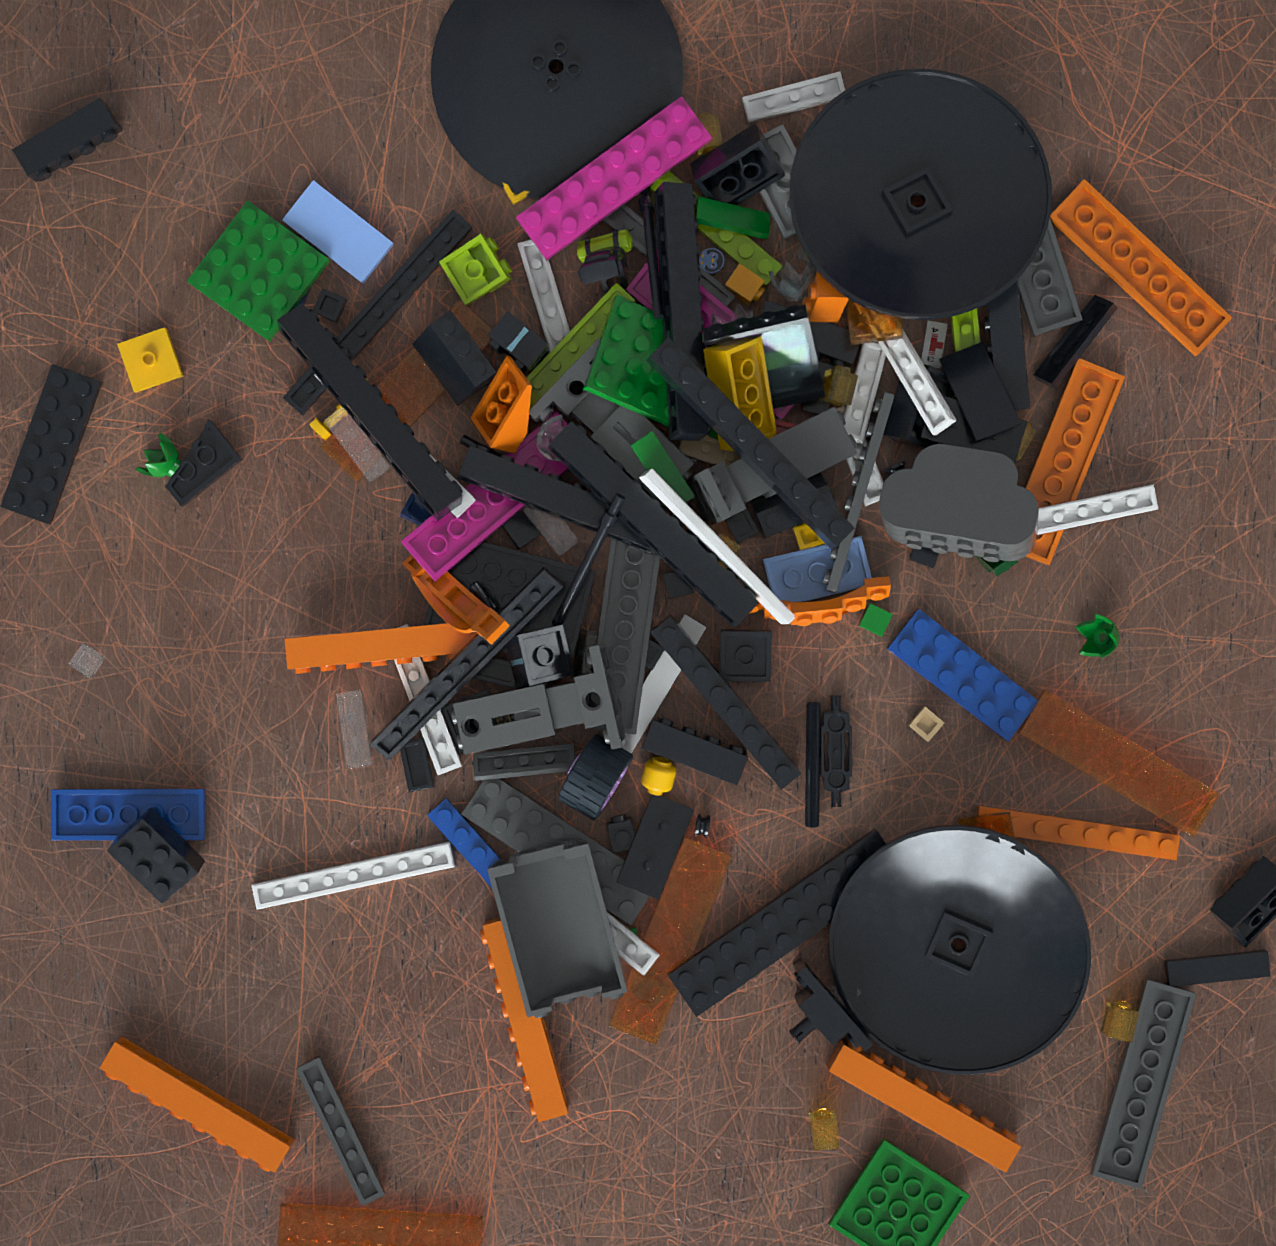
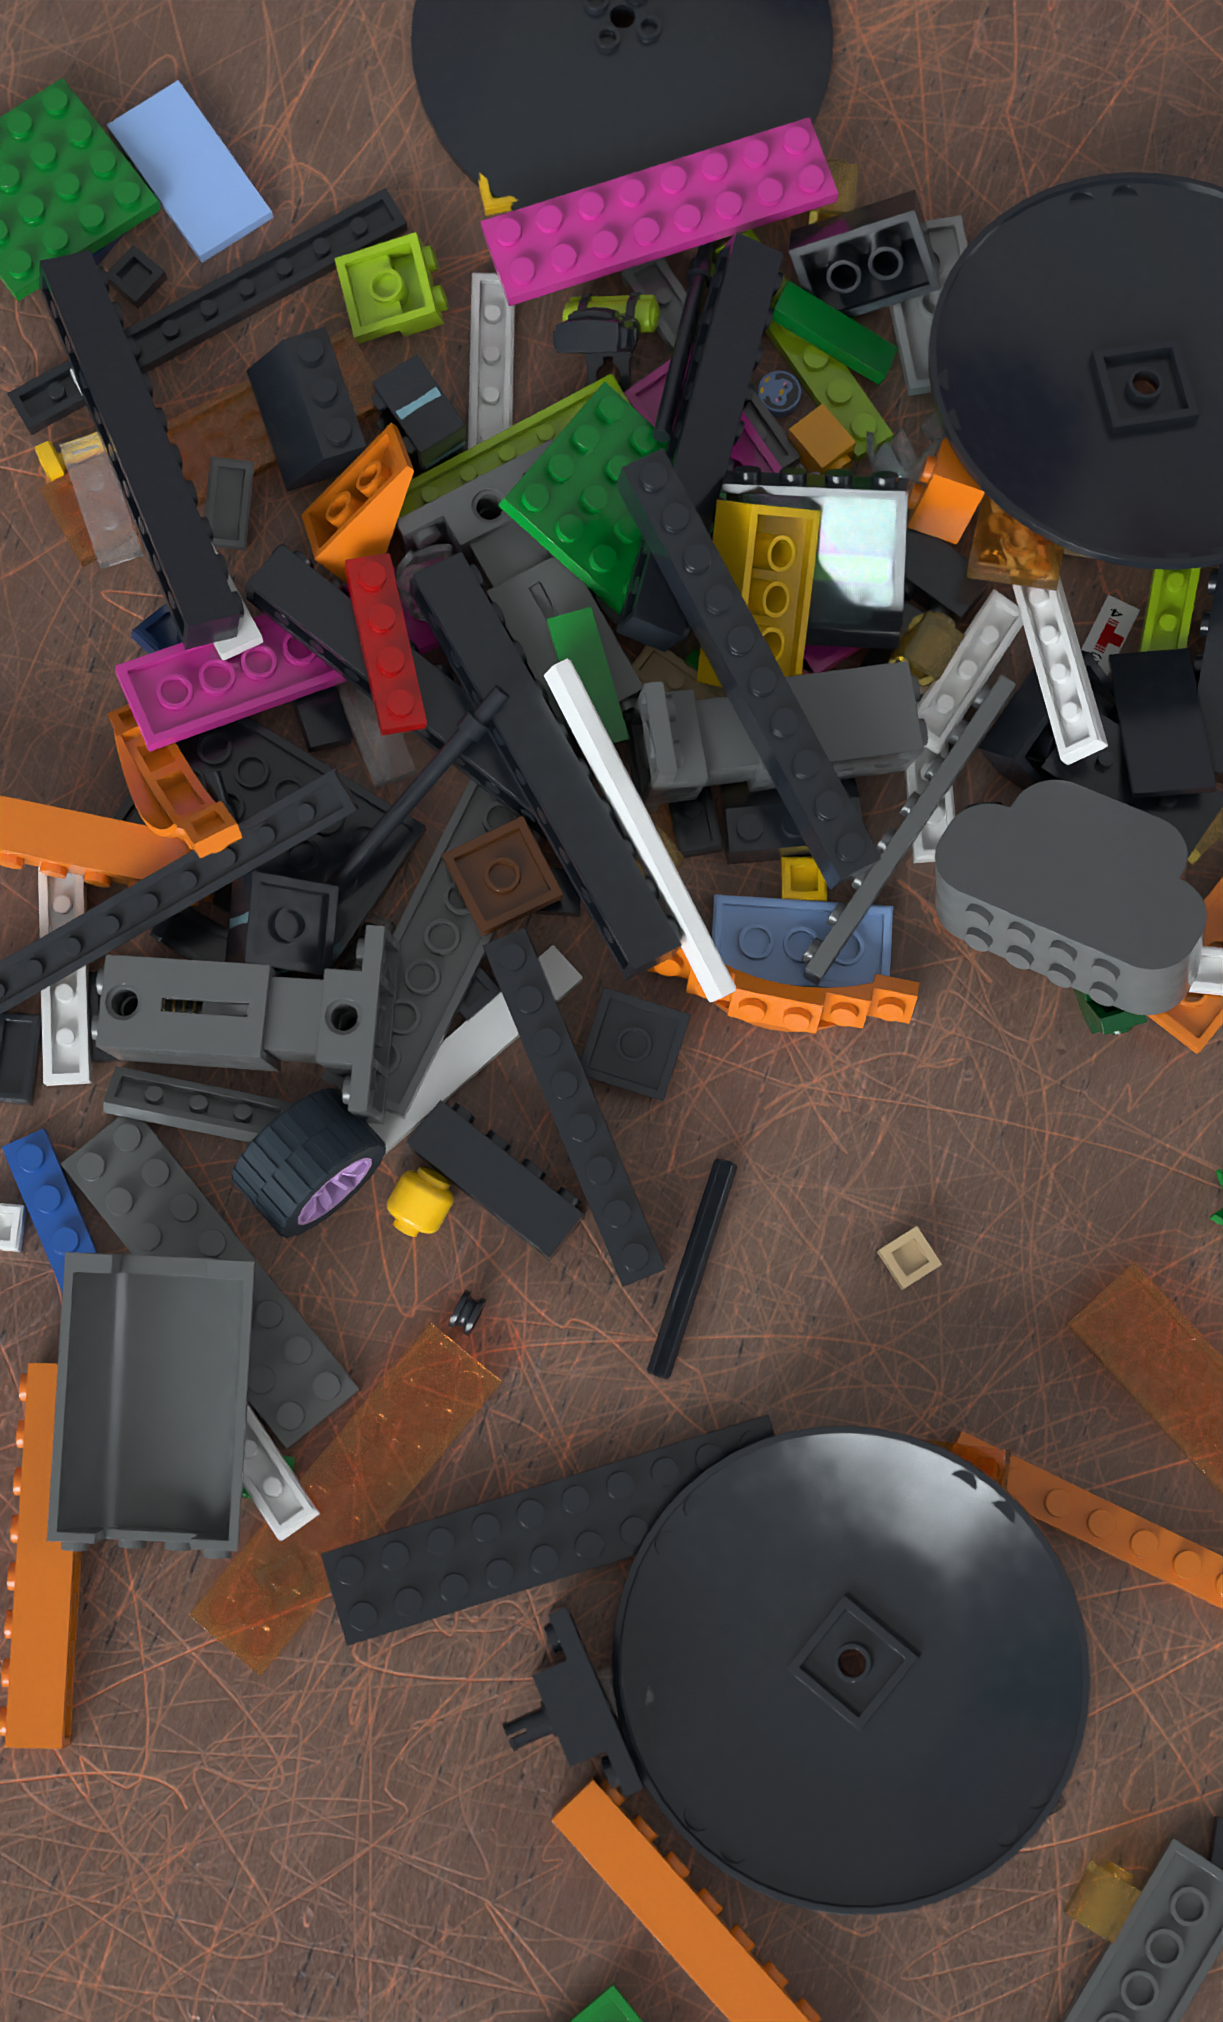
camera: 20 degrees right, 10 degrees down
black bracket [606,814,635,853] -> none
black piece [616,794,694,900] -> none
white tile [742,72,845,124] -> none
clear yellow brick [809,1108,839,1151] -> none
black piece [820,695,852,807] -> none
green tile [858,603,893,637] -> none
blue plate [887,609,1039,741] -> none
black tile [909,547,939,569] -> none
none -> dark grey tile [204,456,255,550]
none -> red plate [344,553,427,736]
none -> reddish brown plate [441,816,563,937]

